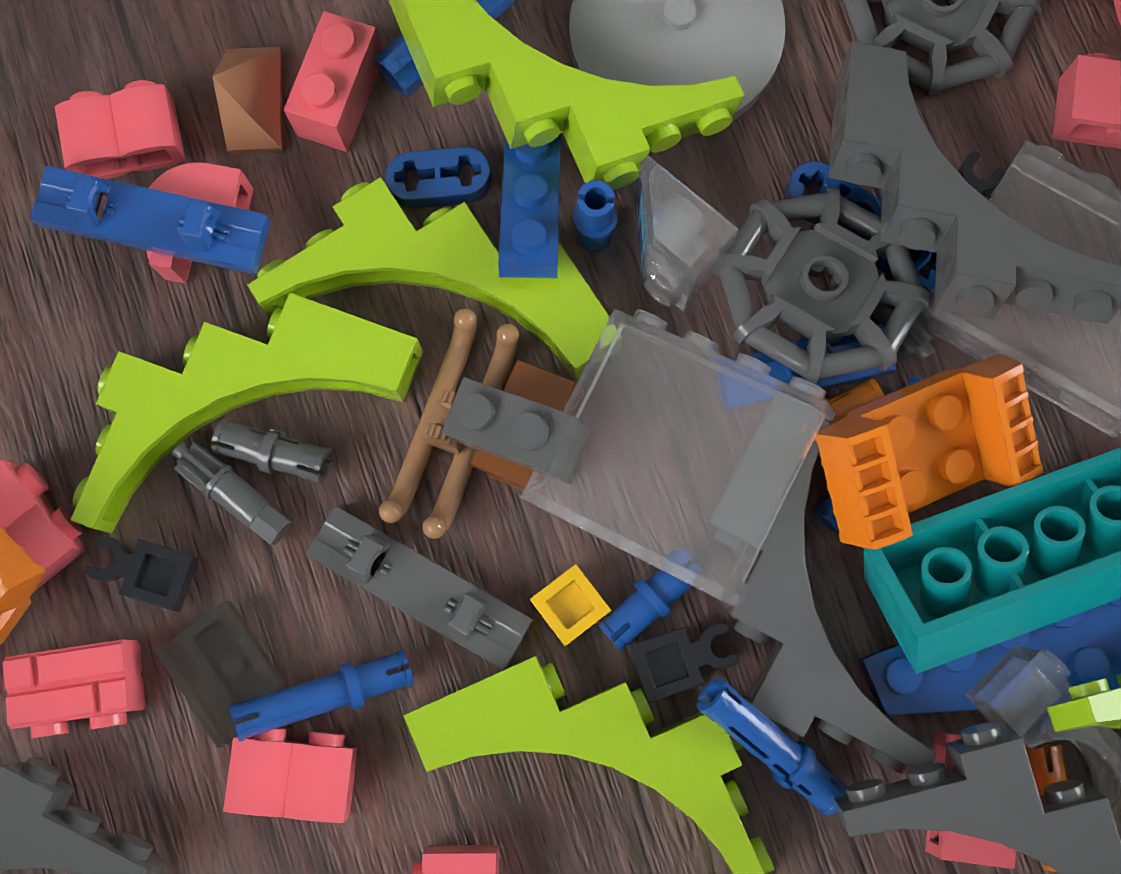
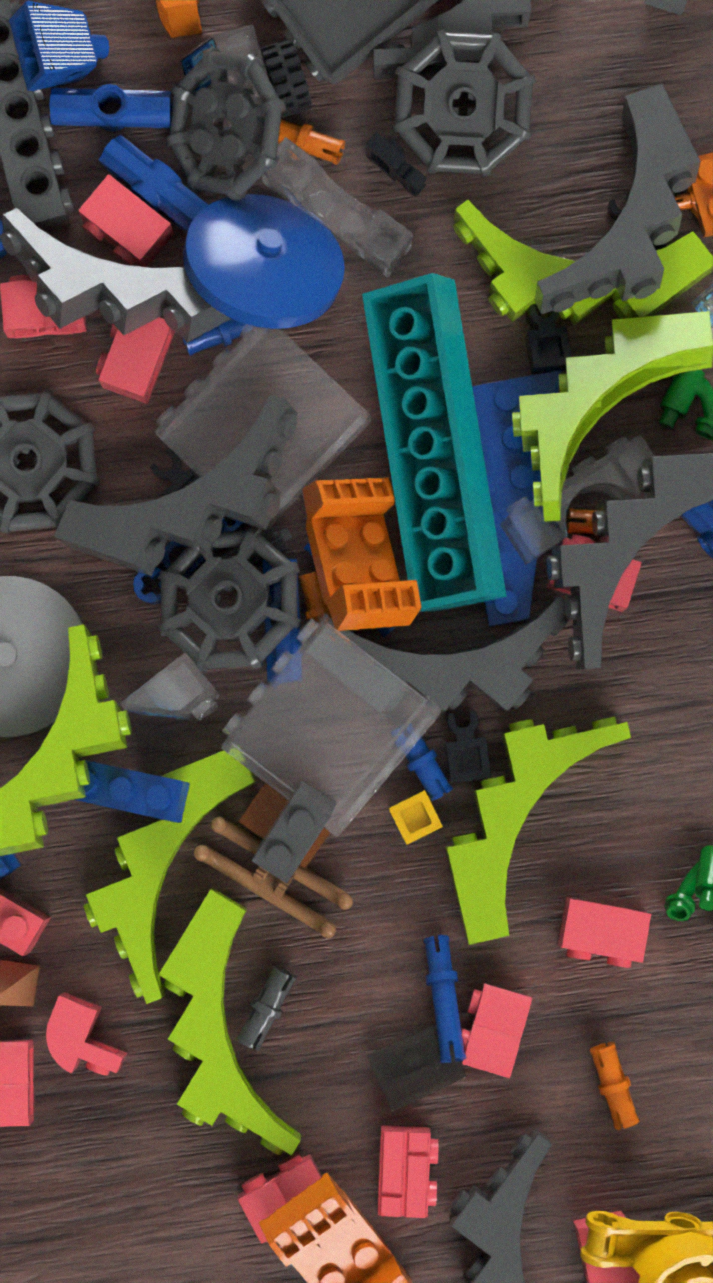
camera: 85 degrees left, 5 degrees up
blue hinge [30,166,271,275] -> none
black plate [84,536,199,612] -> none
dark grey piece [172,442,293,545] -> none
dark grey hinge [305,505,534,670] -> none
blue beam [385,147,491,209] -> none
blue pin [573,180,618,252] -> none
blue pin [696,678,848,816] -> none

